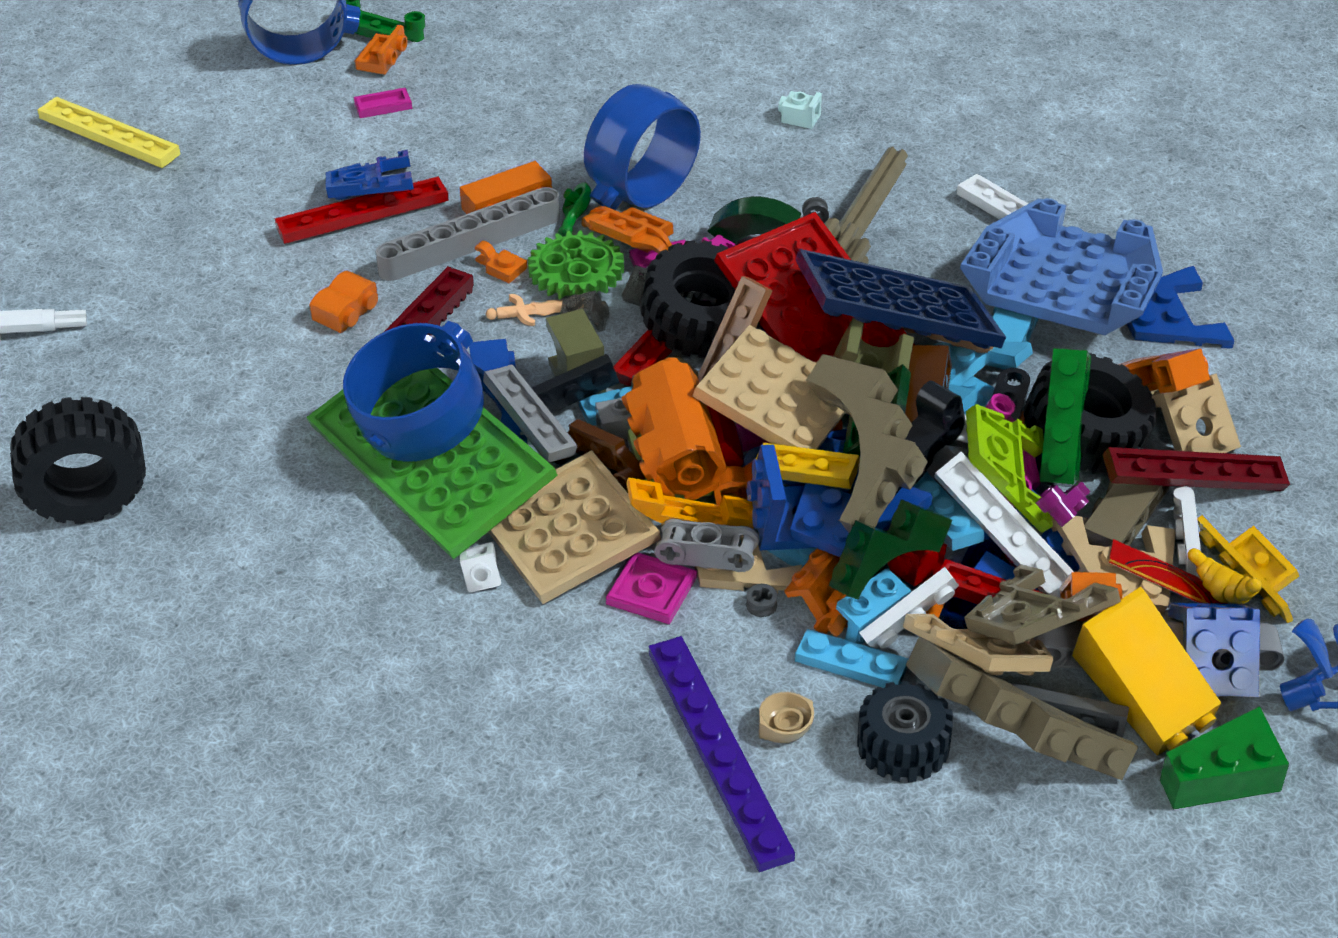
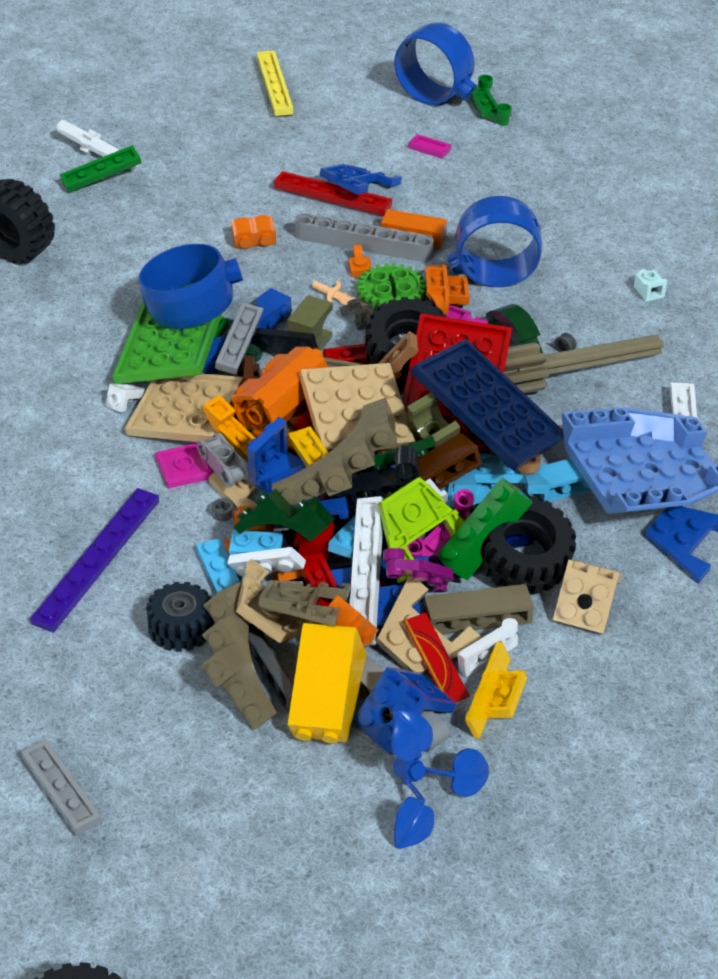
camera: 45 degrees right, 0 degrees up
orange bracket [355,25,407,75] -> none
dark red gear [384,266,474,335] -> none
green piece [558,182,592,237] -> none
tan hat [759,692,814,743] -> none
dark red plate [1103,447,1290,491] -> none
orange arch [1118,348,1210,394] -> none
green wedge [1160,706,1289,810] -> none
yellow piece [1187,548,1262,604] -> none
none -> green plate [60,145,142,193]

